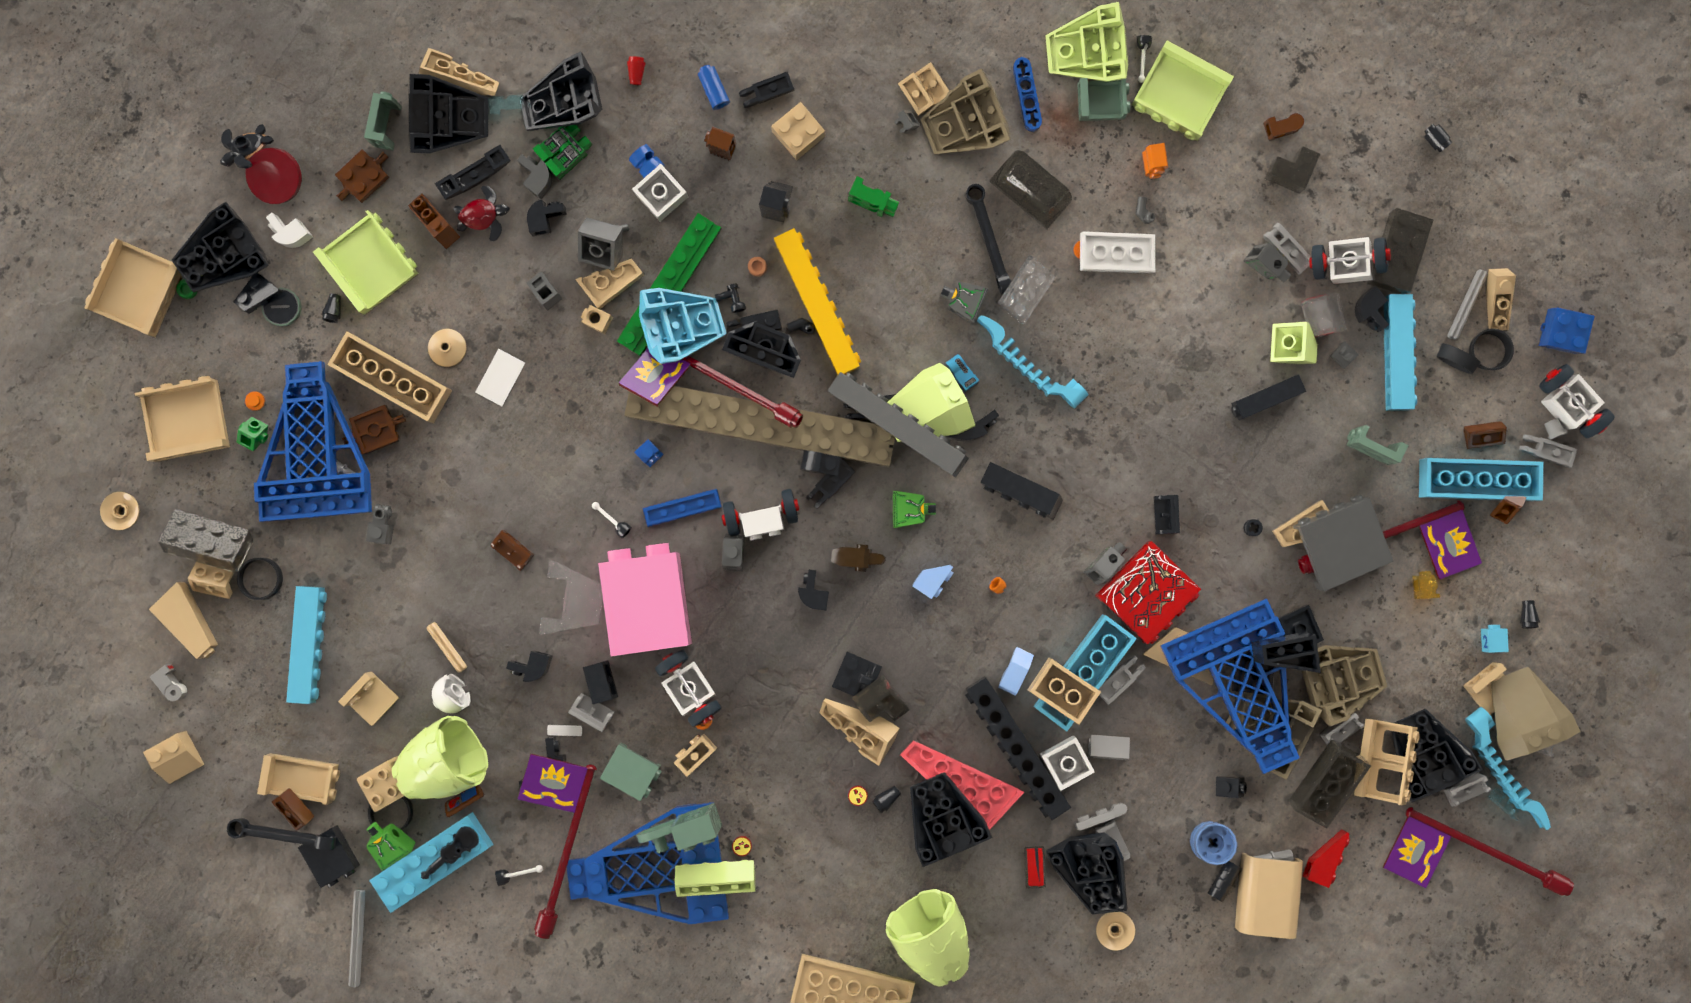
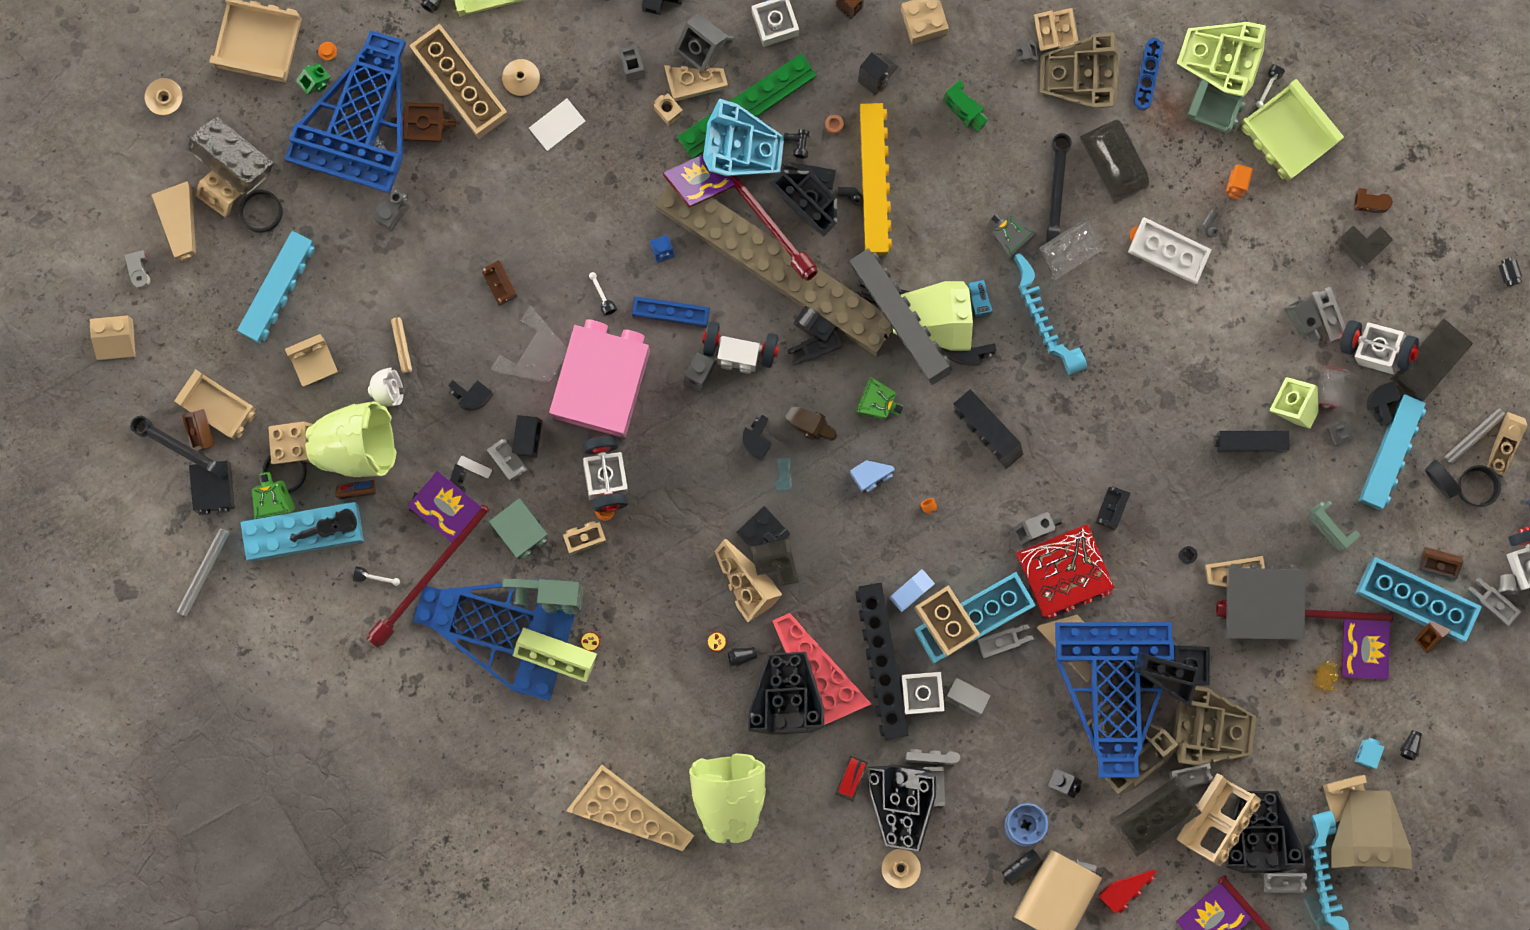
camera: 25 degrees right, 5 degrees down
none -> clear light blue piece [774,456,792,491]

